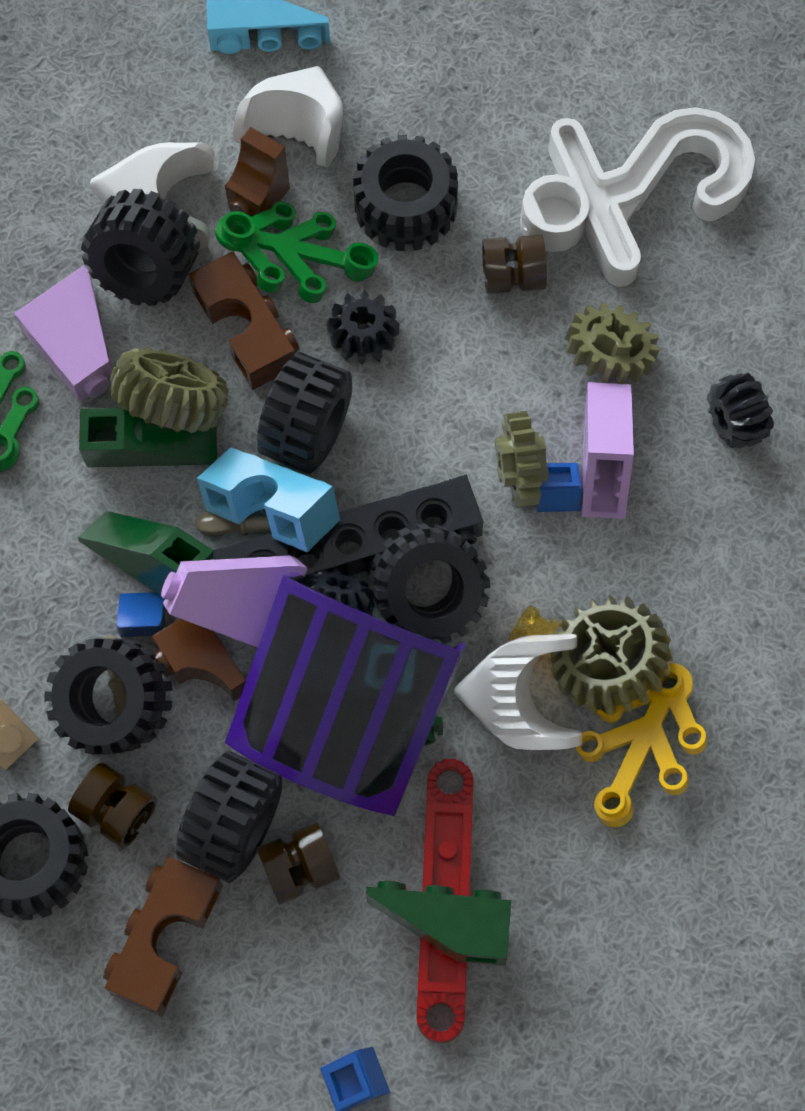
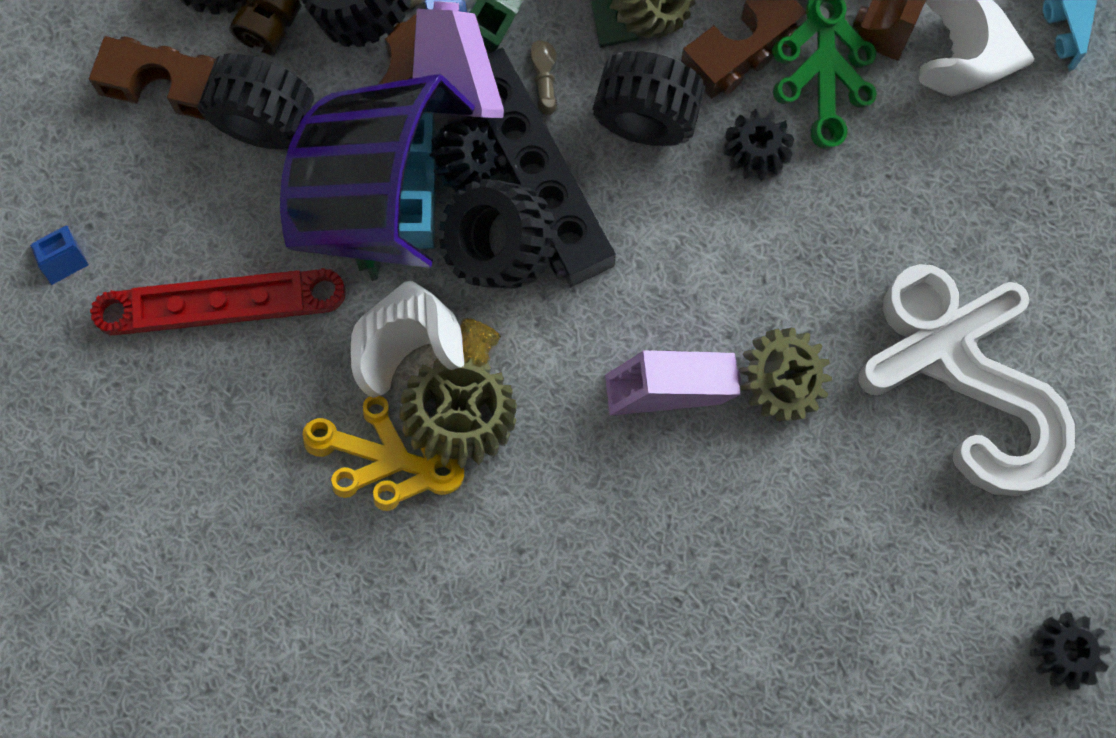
camera: 80 degrees right, 5 degrees up
medium azure arch [197,447,341,552] -> none
dark brown wheel [256,822,340,905] -> none
black tyre [353,135,458,251] -> none
dark green slope [366,881,511,966] -> none
dark brown wheel [482,234,547,294] -> none
olive gear [495,411,549,508] -> none
blue slope [537,463,582,512] -> none
black gear [707,373,774,449] -> none

